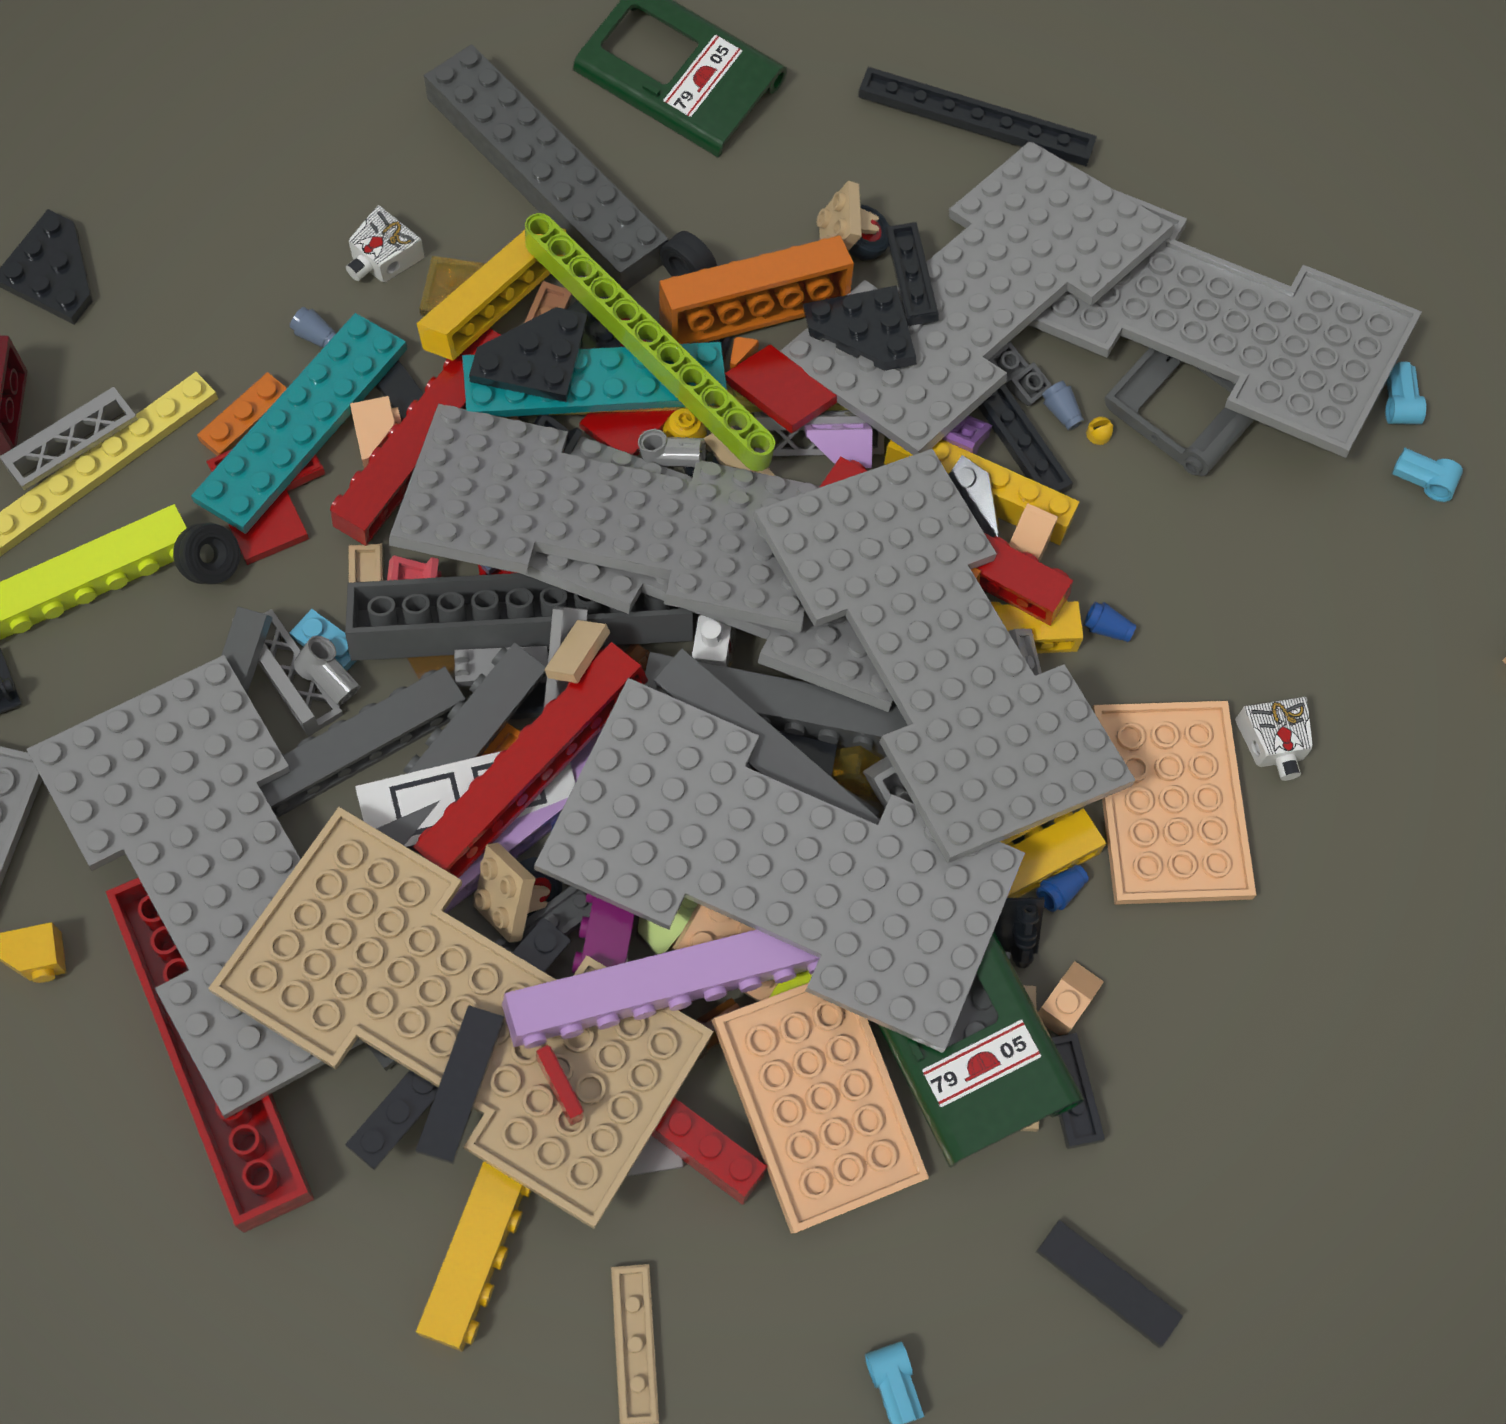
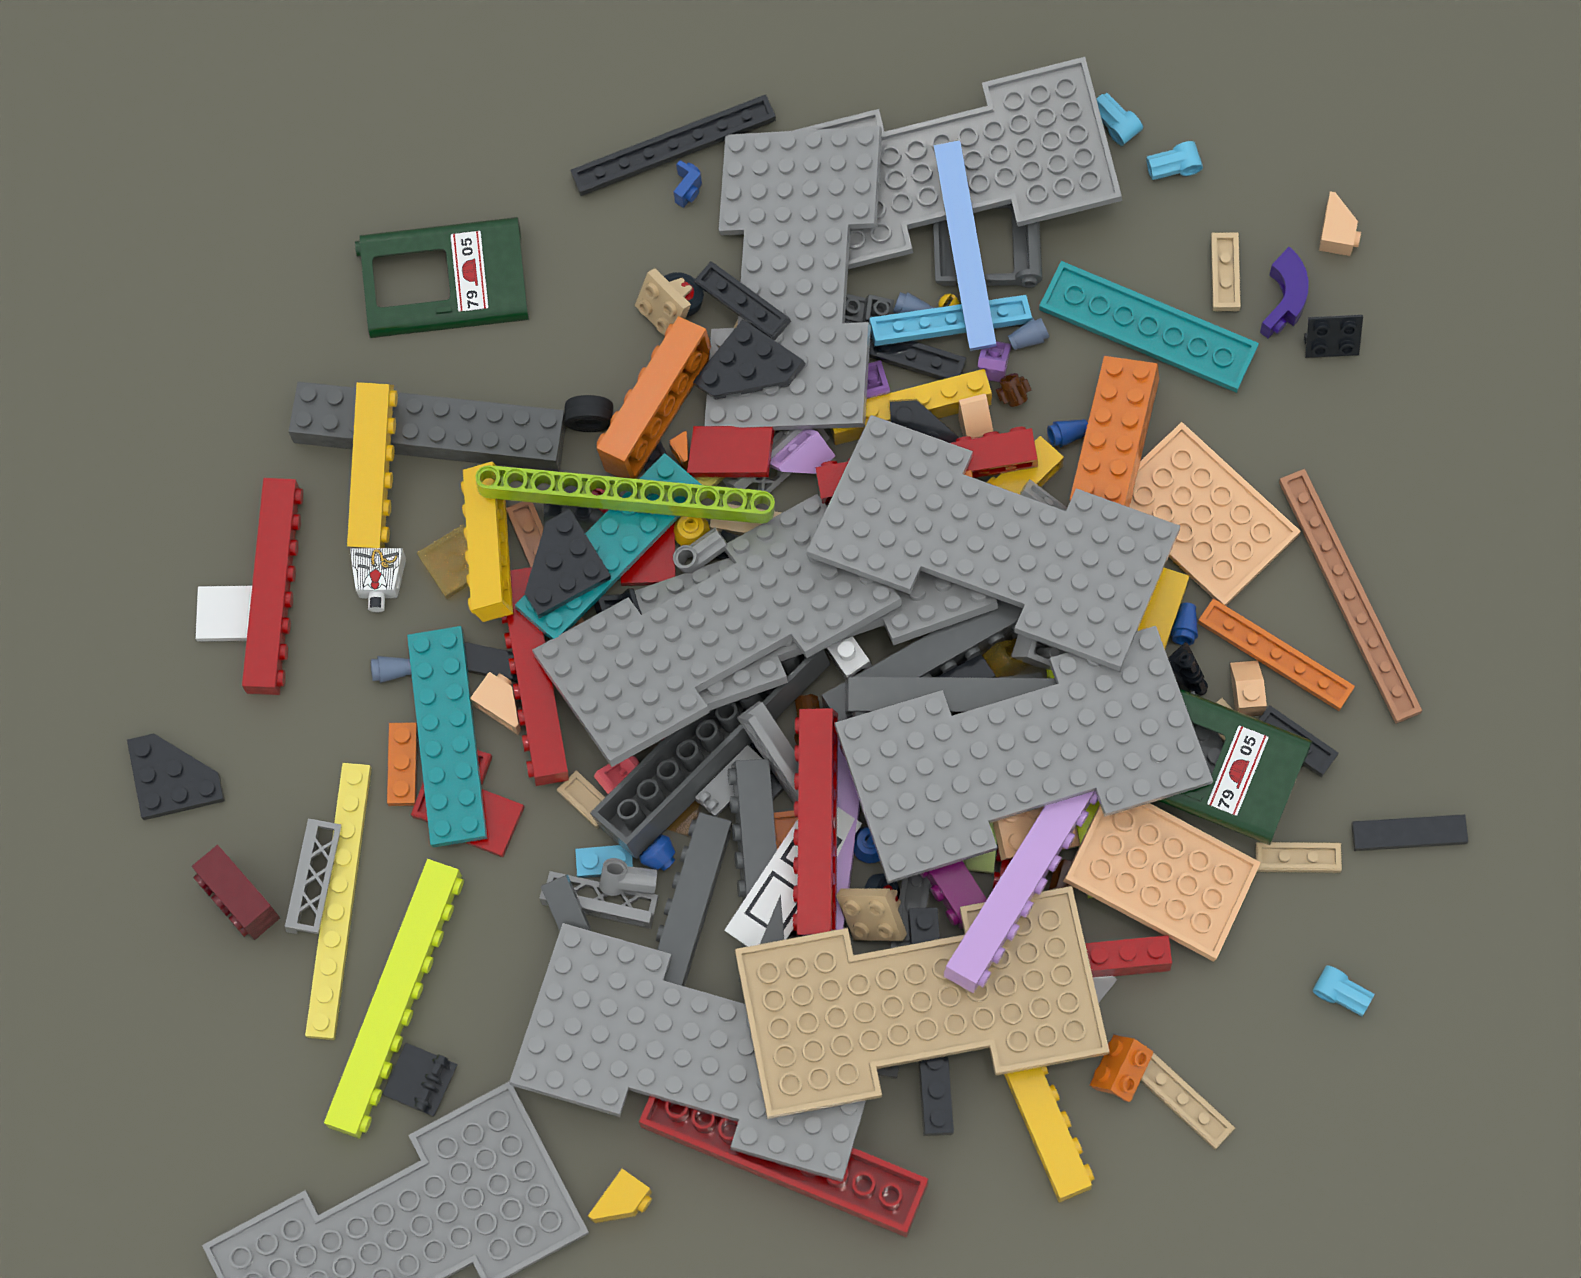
camera: 30 degrees left, 5 degrees up
black tyre [173,523,240,584] -> none
black tile [416,1005,505,1164] -> none
red tile [536,1045,584,1126] -> none
tan tile [544,620,610,683] -> none
torso [1235,697,1313,781] -> none
none -> white tile [196,586,252,642]
none -> red brick [242,478,303,695]
none -> yellow brick [347,382,398,548]
none -> blue cone [639,835,675,871]
none -> blue bracket [674,160,702,208]
none -> medium azure plate [869,295,1032,346]
none -> light blue tile [934,141,997,351]
none -> medium lavender slope [978,341,1011,382]
none -> reddish brown gear [996,373,1032,407]
none -> sand blue cone [1008,318,1049,350]
none -> teal plate [1039,261,1259,393]
none -> orange brick [1070,356,1159,507]
none -> orange bracket [1090,1035,1153,1102]
none -> orange plate [1198,598,1355,711]
none -> tan plate [1211,233,1240,311]
none -> tan tile [1255,842,1342,873]
none -> dark purple arch [1260,247,1309,339]
none -> nougat plate [1279,469,1422,724]
none -> black hinge [1304,315,1363,358]

